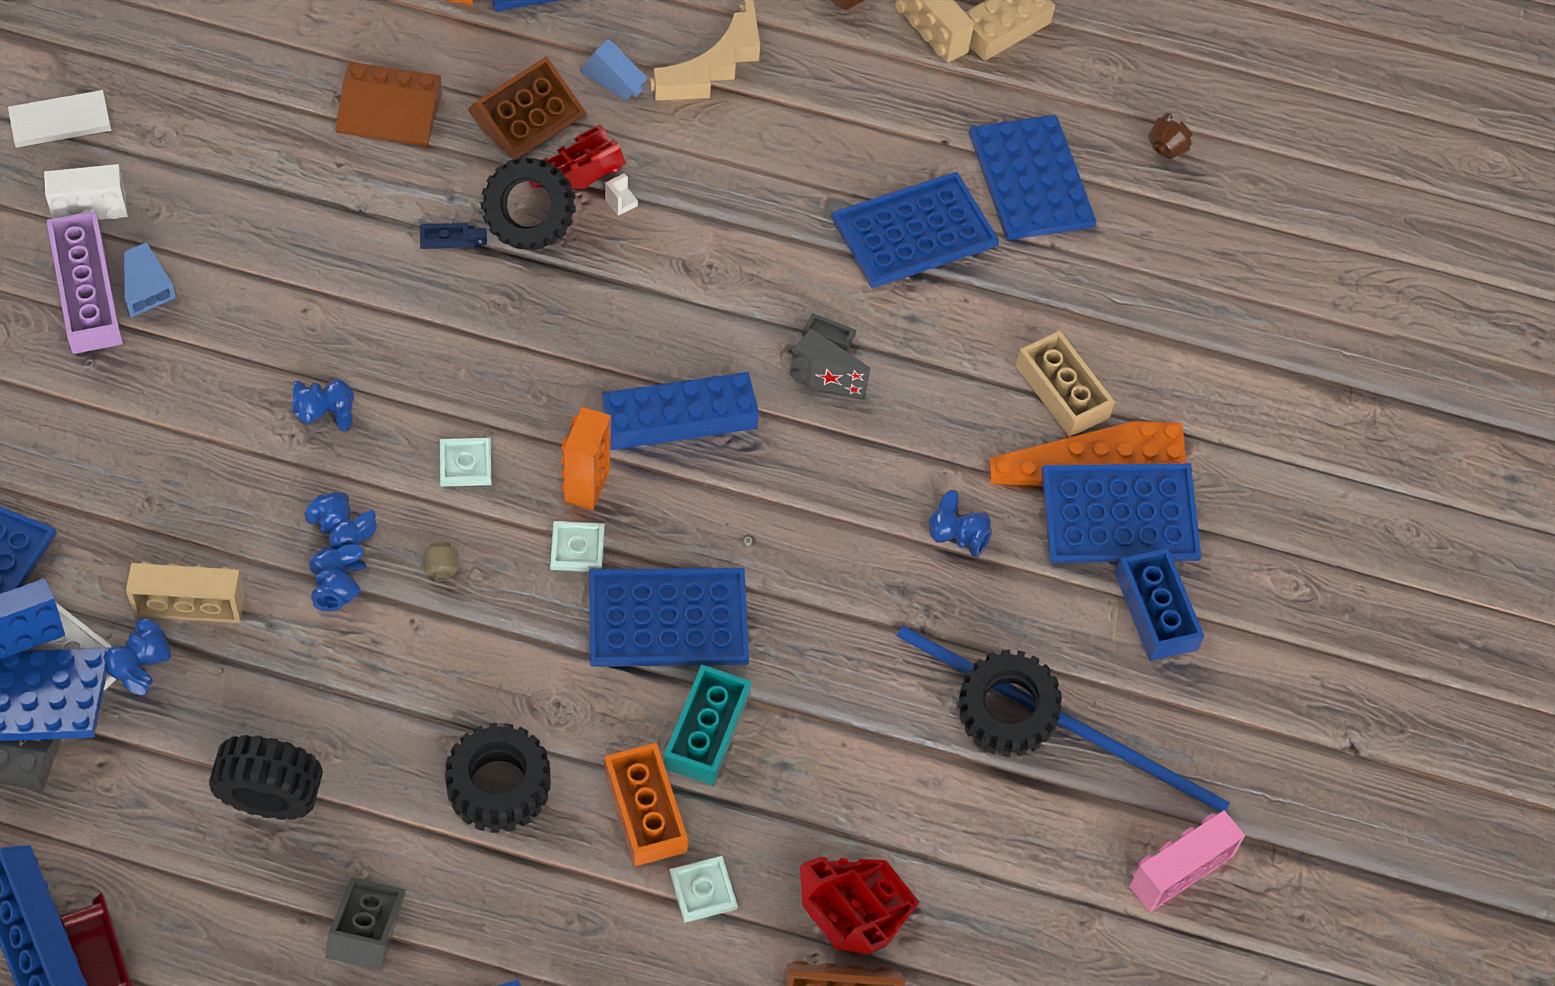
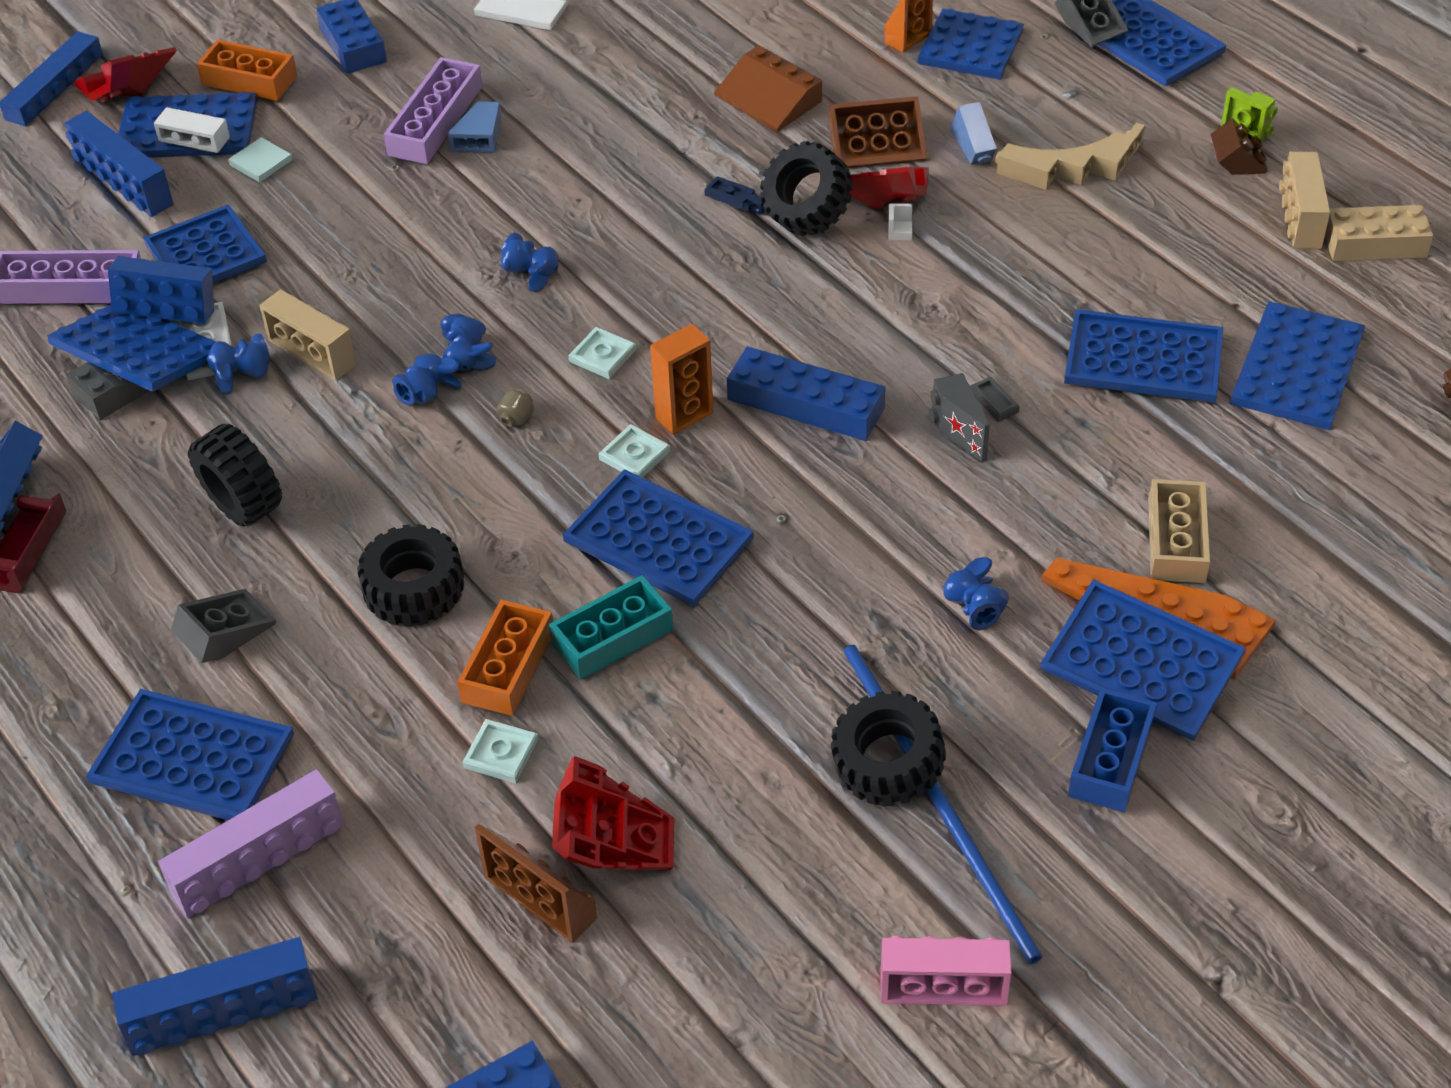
camera: 45 degrees right, 10 degrees down
white brick [44,164,128,220] -> none

